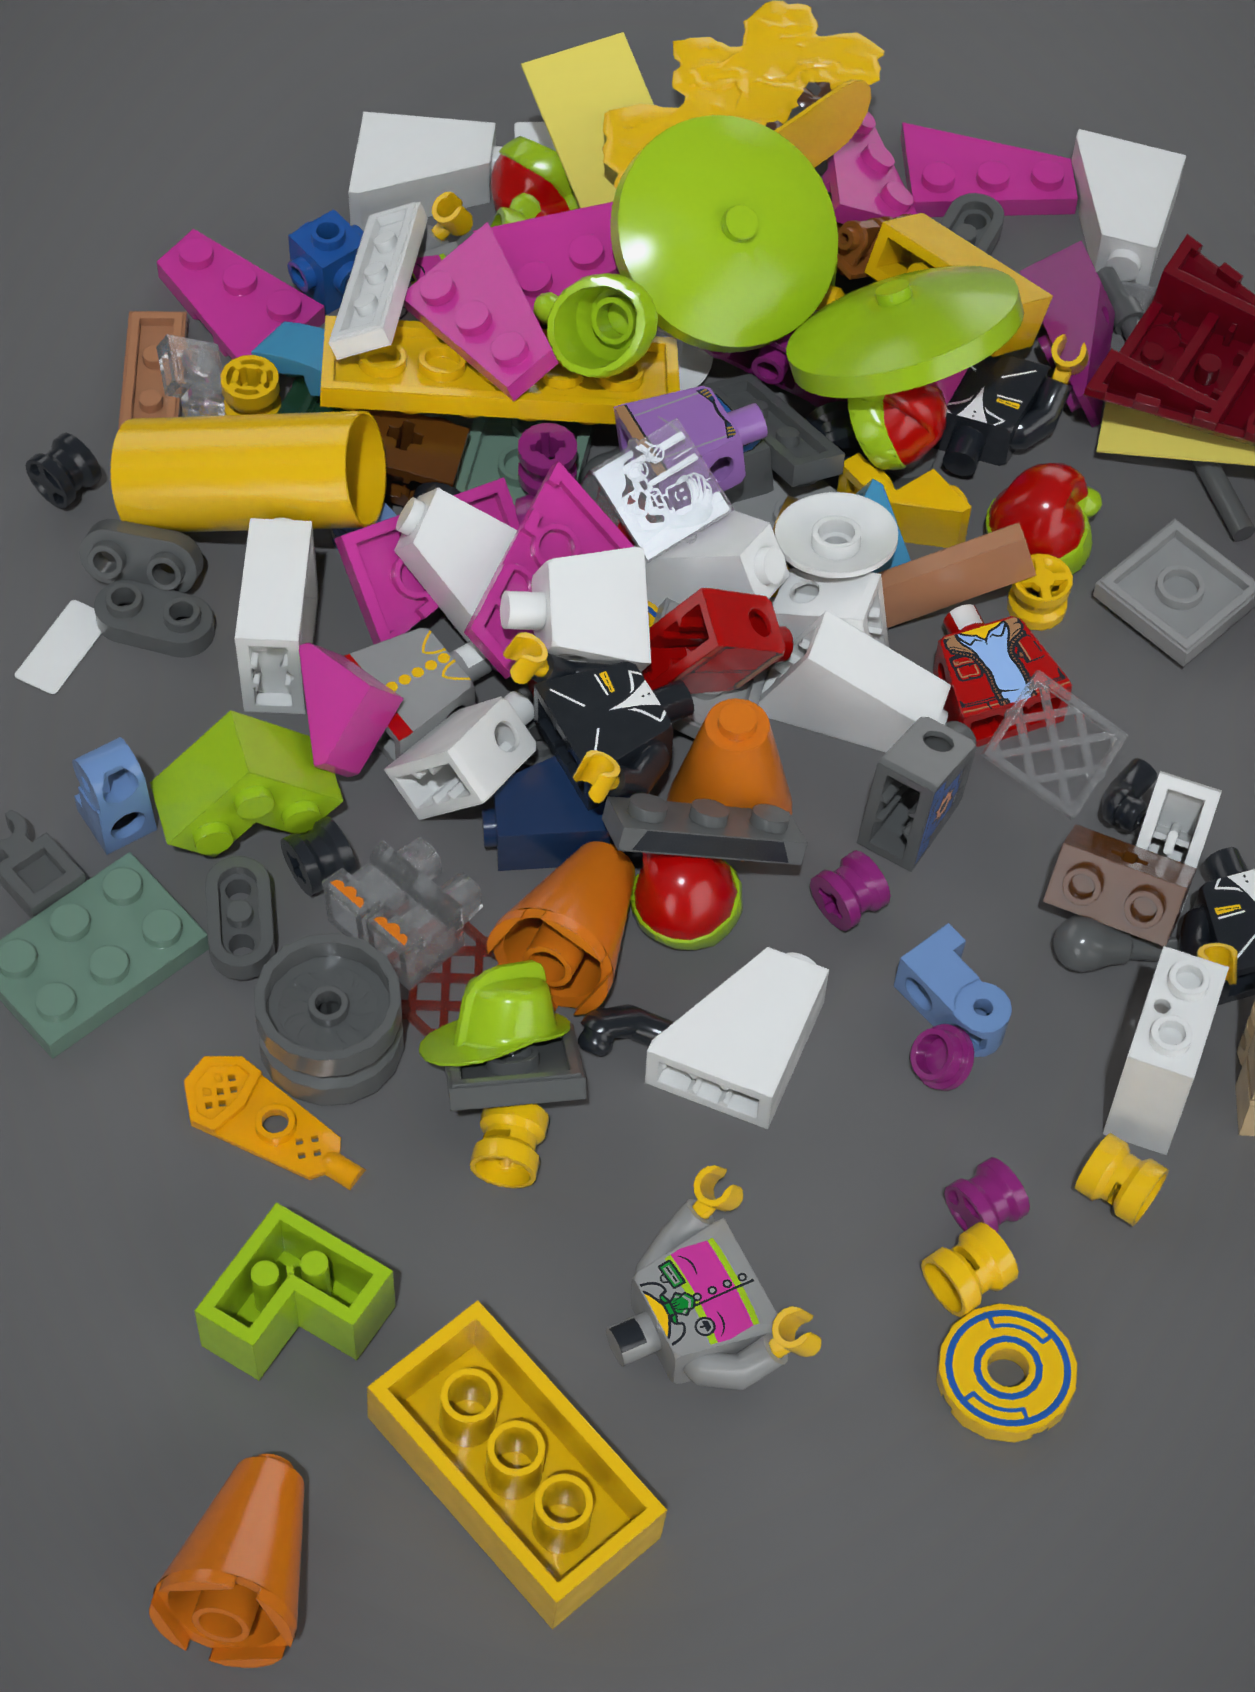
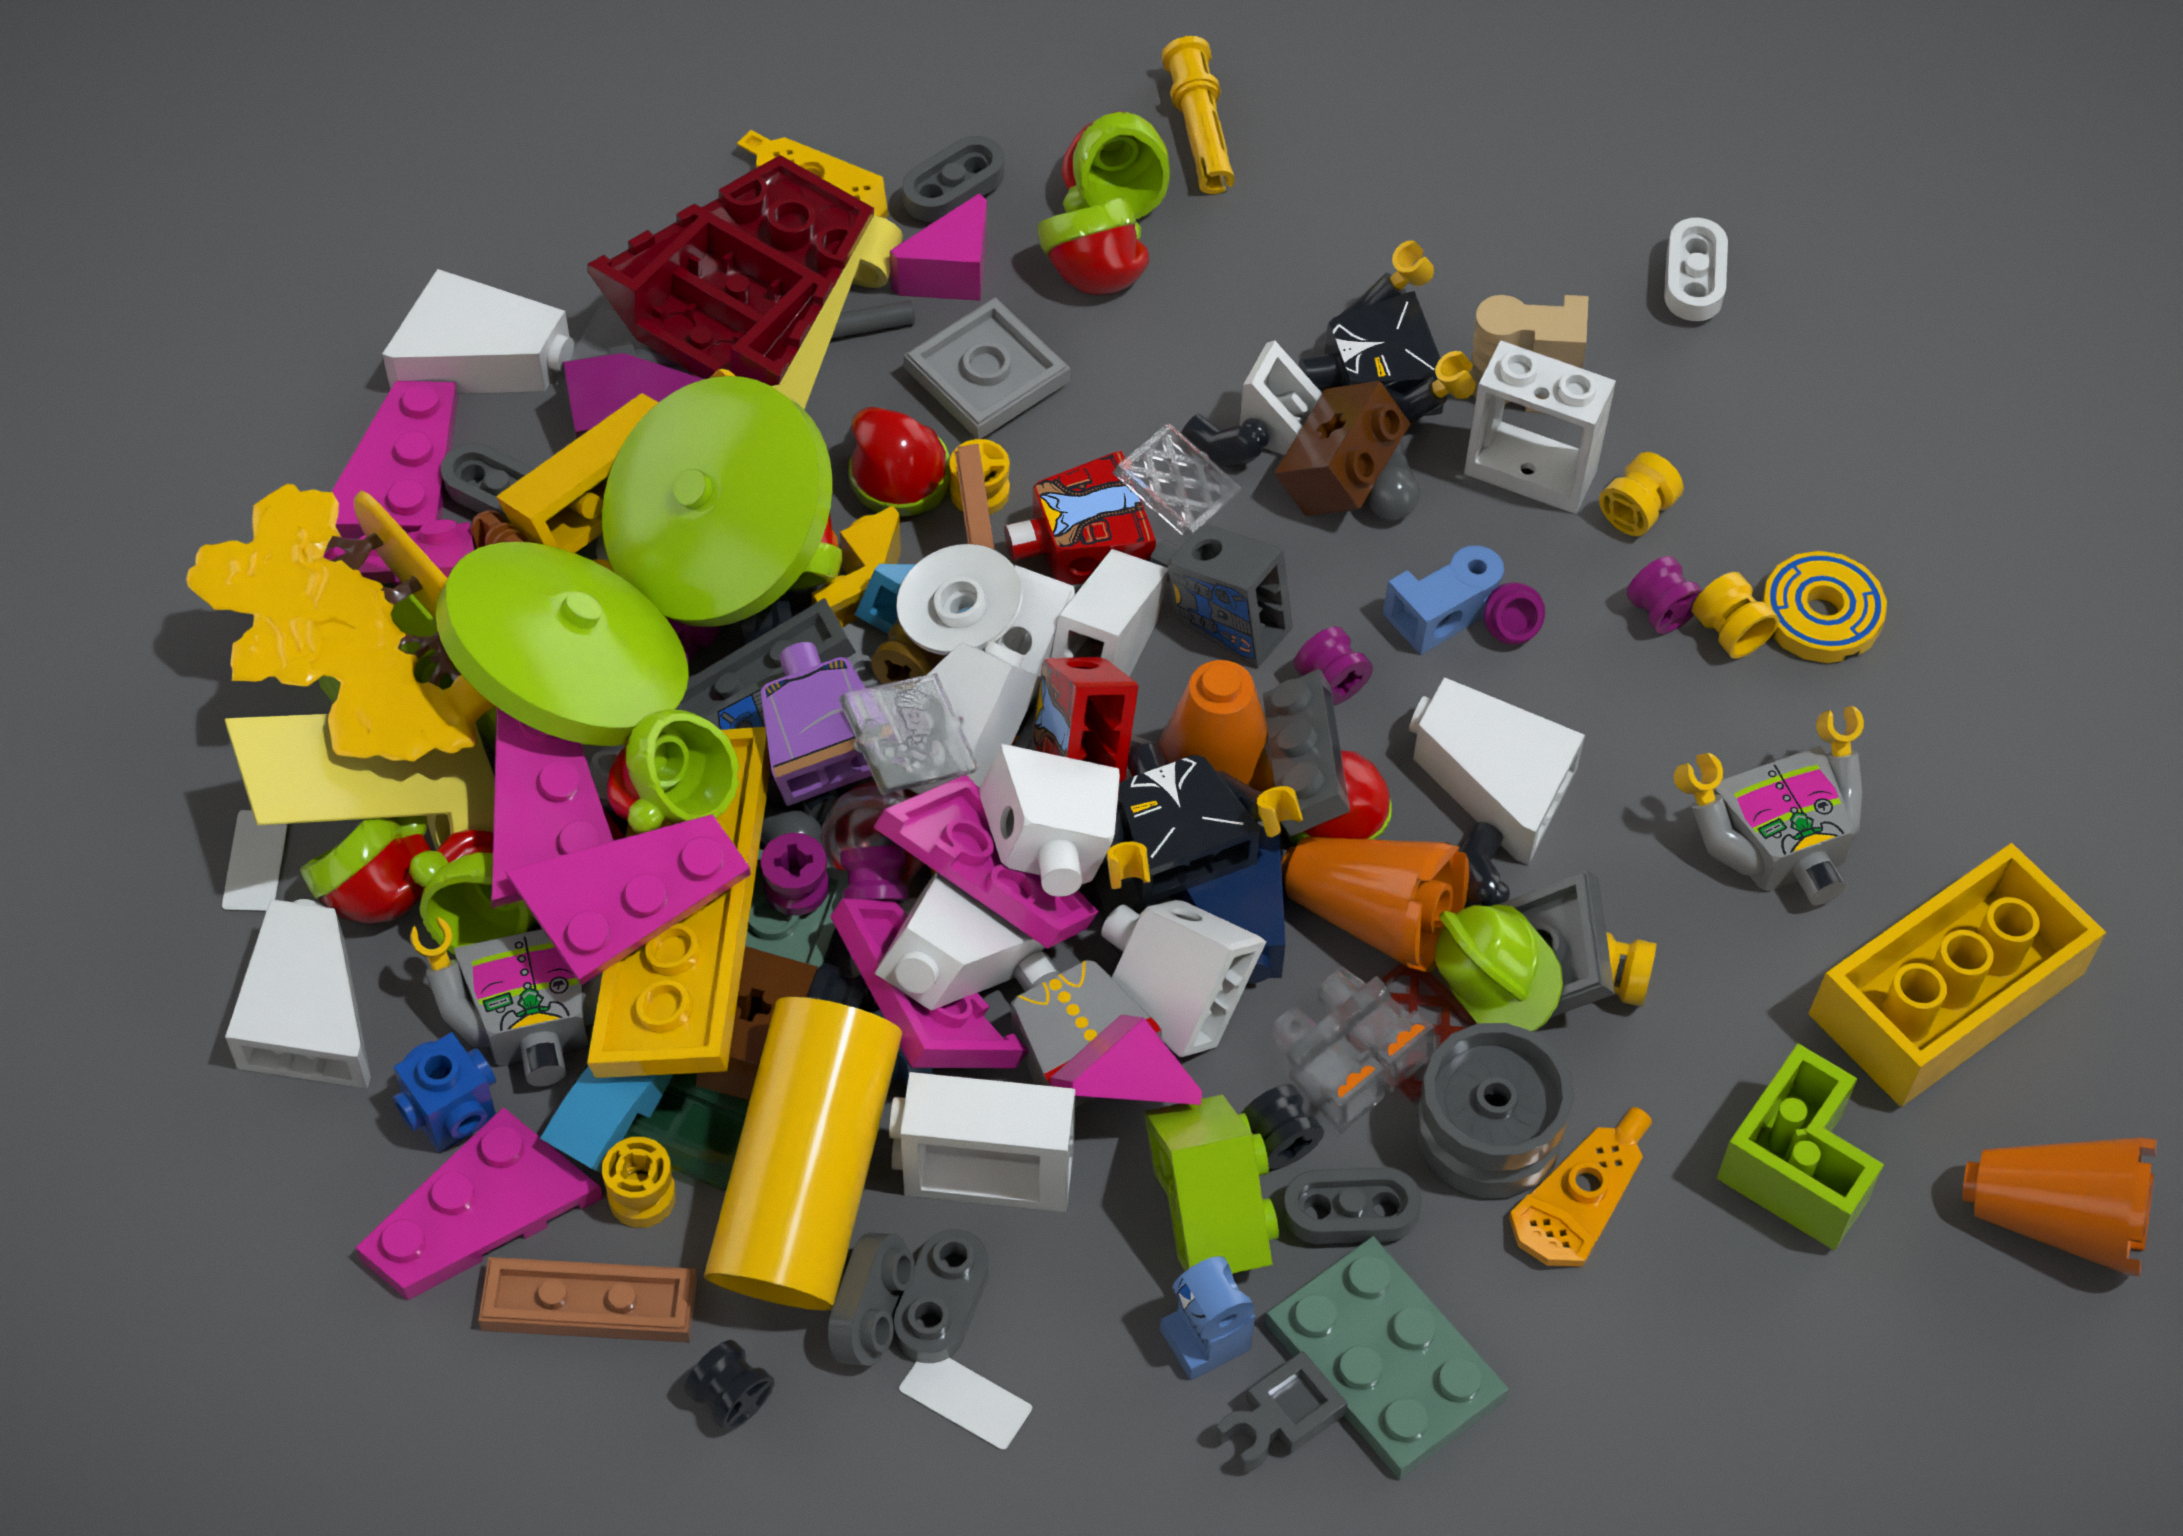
camera: 85 degrees left, 0 degrees up
clear plate [156,334,225,417] -> none
white tile [329,202,428,360] -> none

